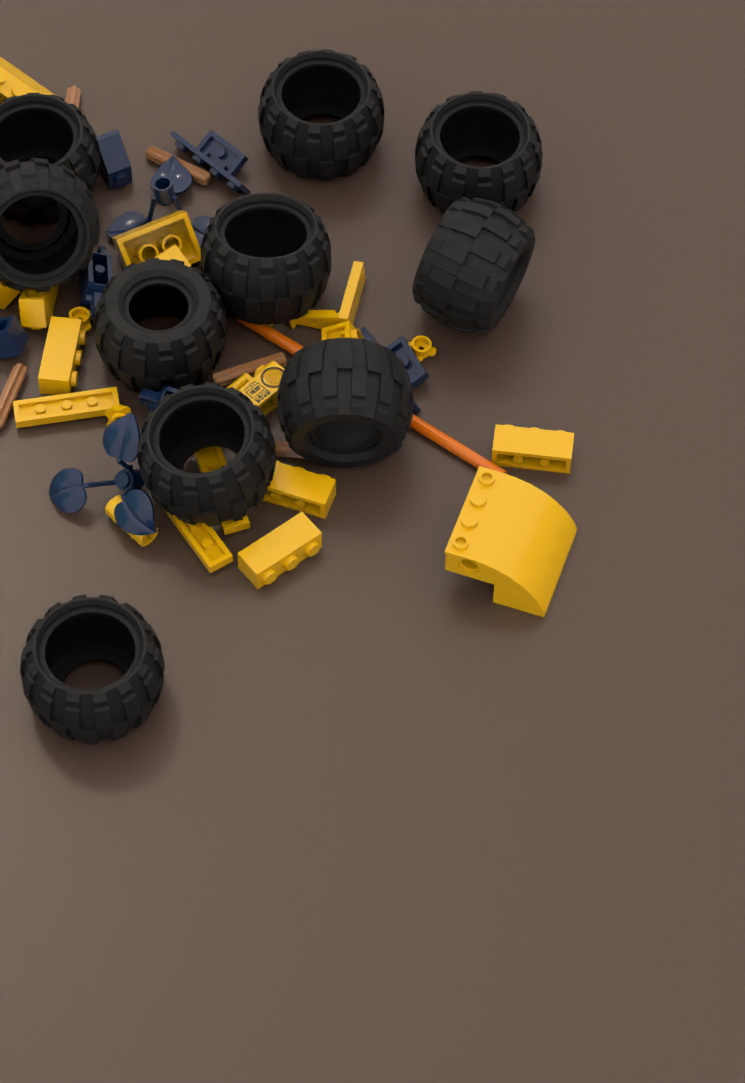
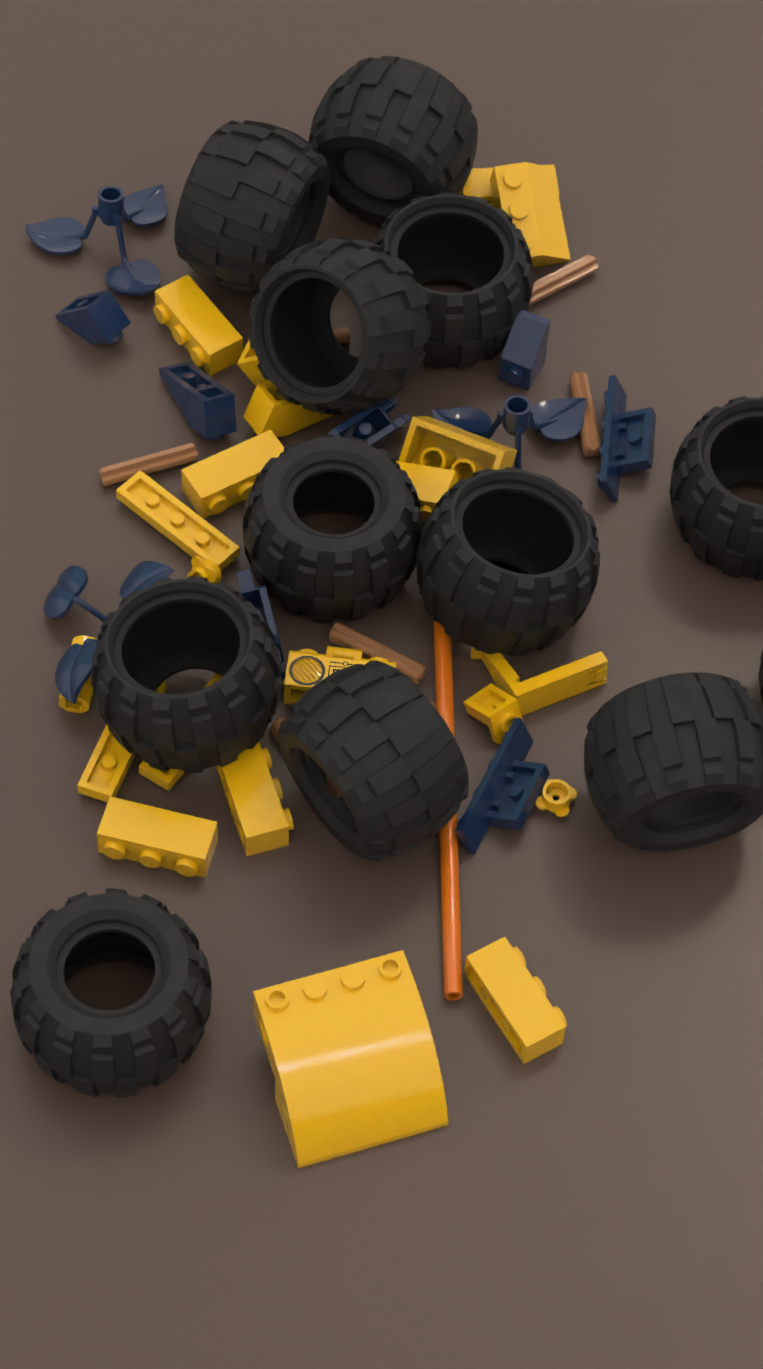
camera: 50 degrees right, 0 degrees up
none -> black tyre [10,888,212,1098]

